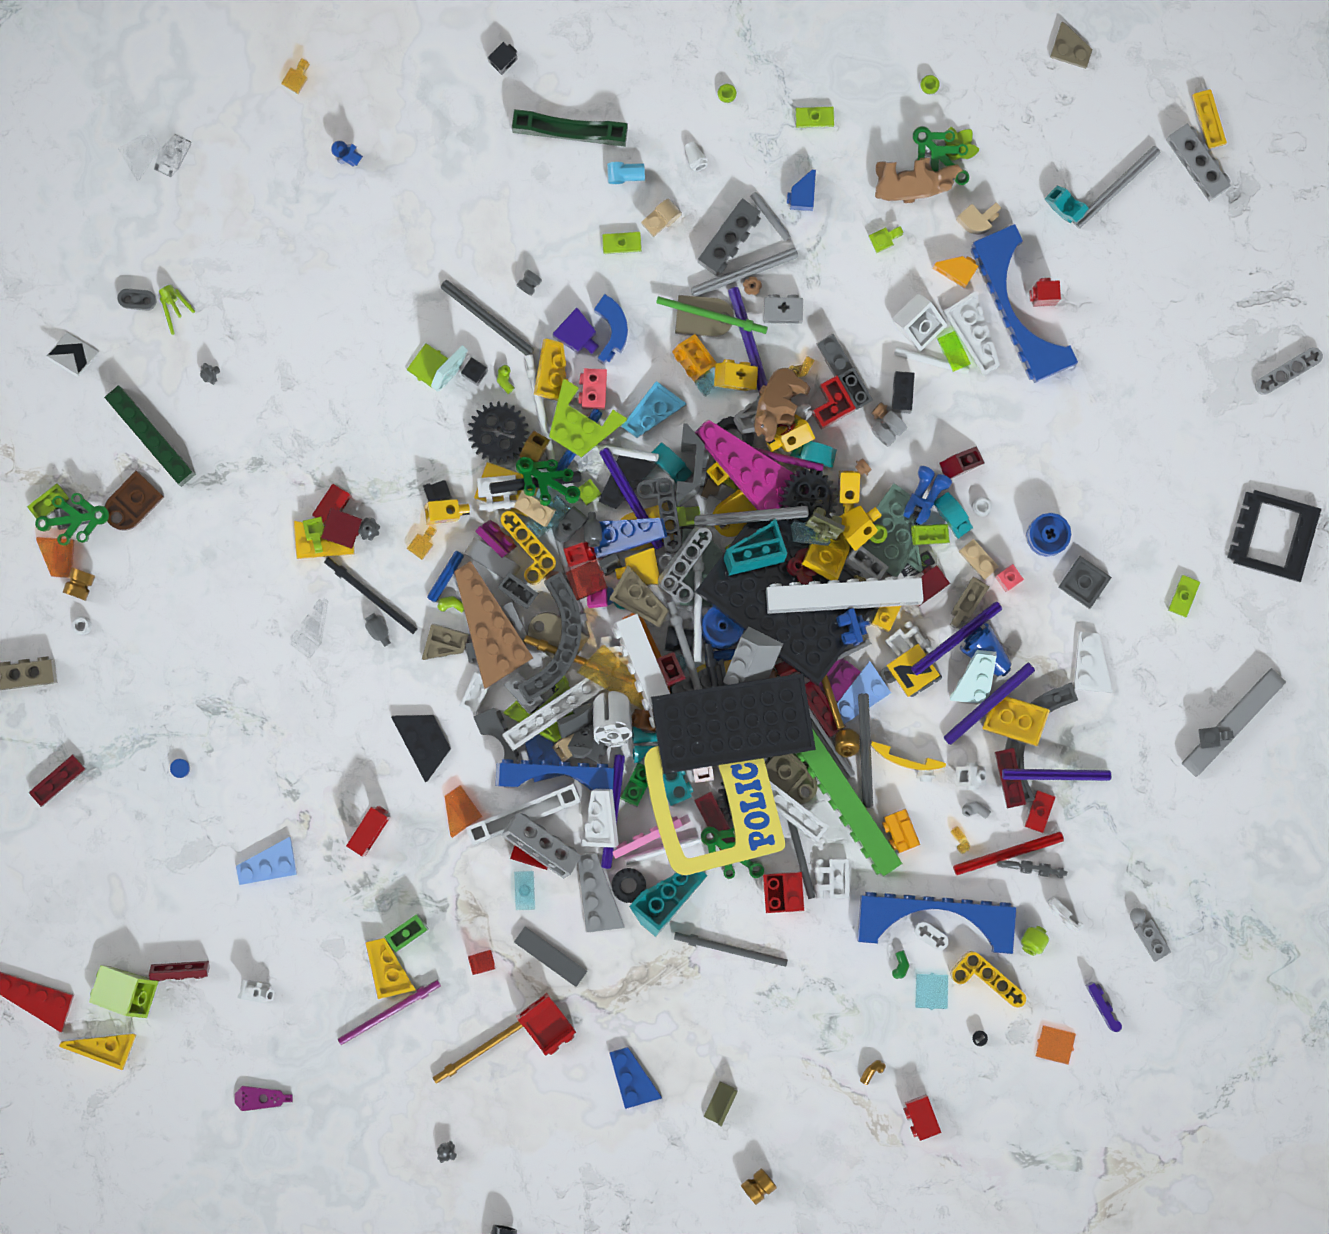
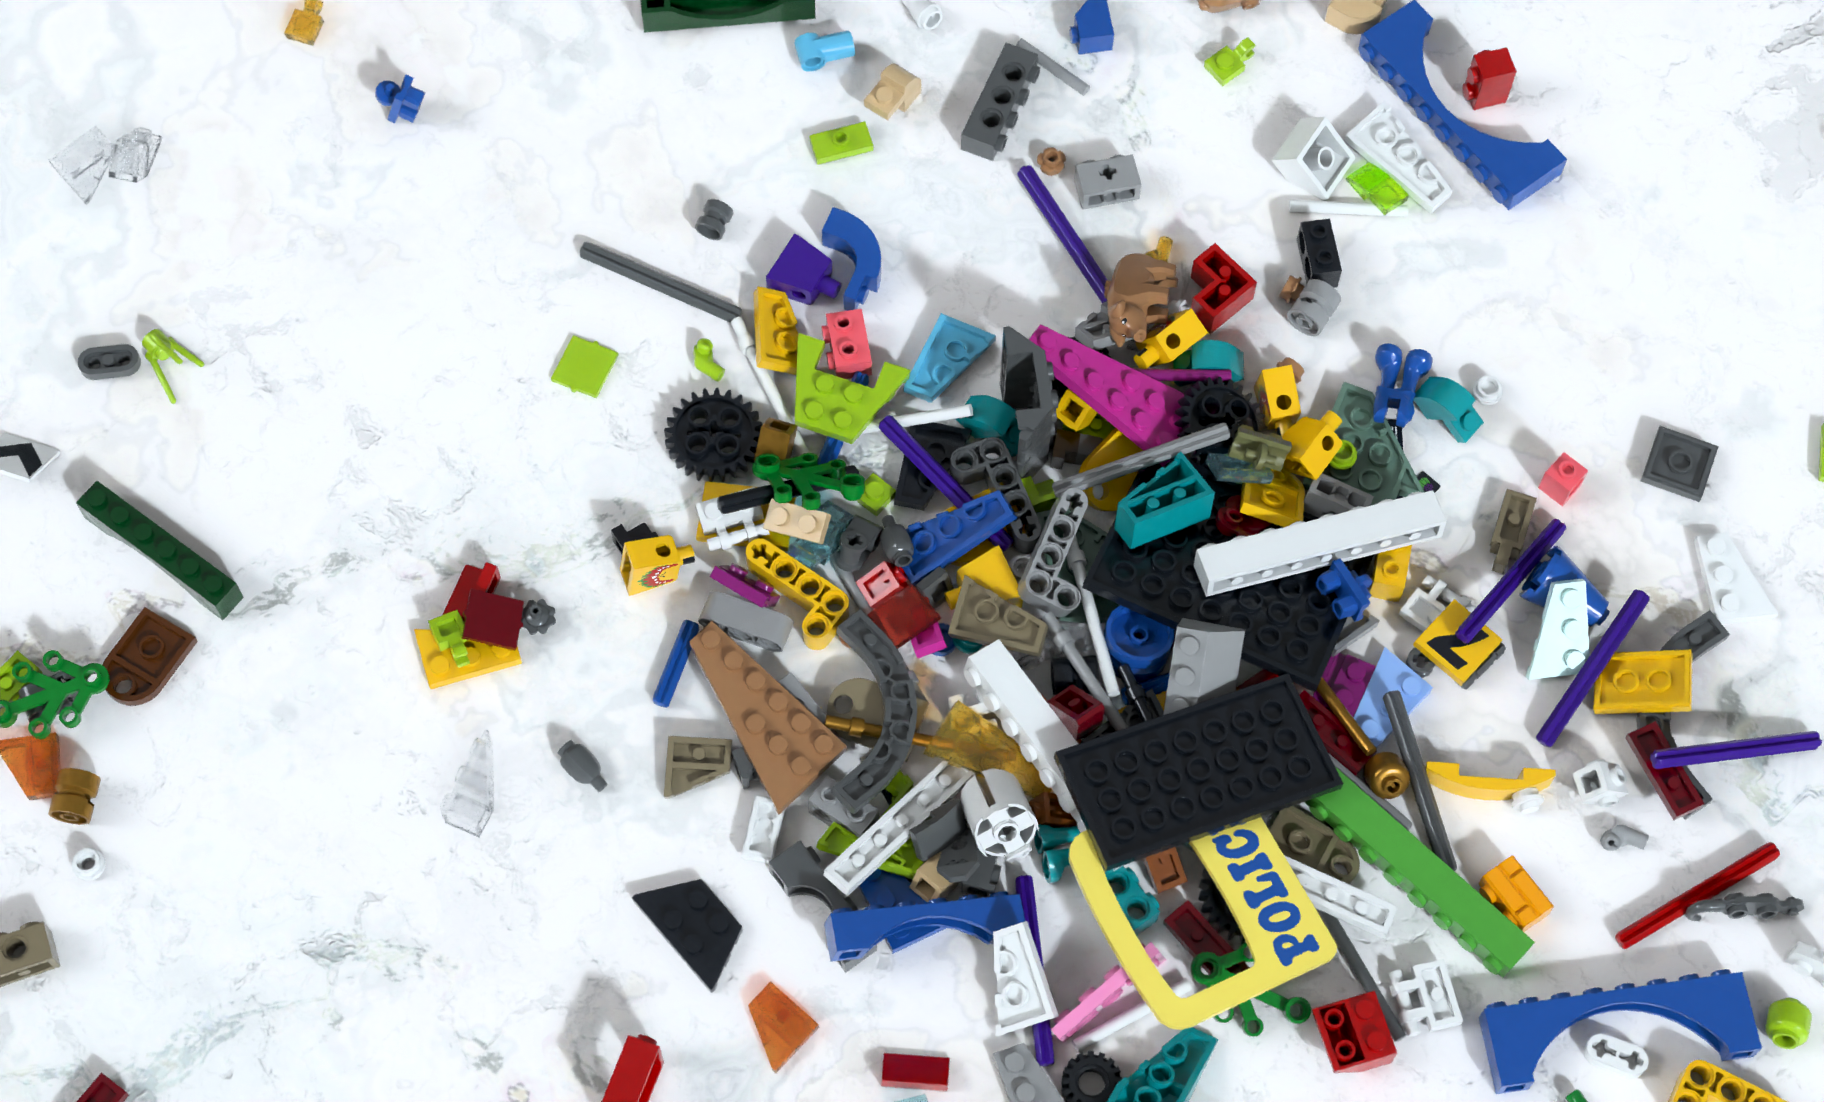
camera: 10 degrees left, 20 degrees down
blue tile [170,759,190,778] -> none
dark grey plant [200,363,220,385] -> none
black bar [324,557,418,634] -> none
clear yellow plate [407,526,437,560] -> none
light aqua tile [431,345,468,392] -> none
lime arm [437,596,464,613] -> none
black brick [461,357,488,386] -> none
white arch [466,784,581,845] -> none
dark grey torso [498,572,539,609] -> none
light grey brick [501,813,581,879] -> none
green slope [620,763,648,807] -> none
bright green bar [656,296,768,334] -> none
light orange bracket [672,334,716,382] -> none
dark tan tile [675,295,734,337] -> none
light grey axle [691,248,798,296] -> none
clear light blue wheel [694,371,718,397] -> none
yellow brick [714,359,758,391] -> none
dark grey slope [816,334,873,410] -> none
lime plate [911,524,950,545] -> none
dark red slope [916,565,950,607] -> none
light orange slope [932,256,978,289] -> none
dark red slope [939,446,985,479] -> none
clear yellow arm [950,826,970,854] -> none
tan plate [959,539,999,580] -> none
red plate [1024,790,1056,833] -> none
blue wheel [1026,513,1072,557] -> none

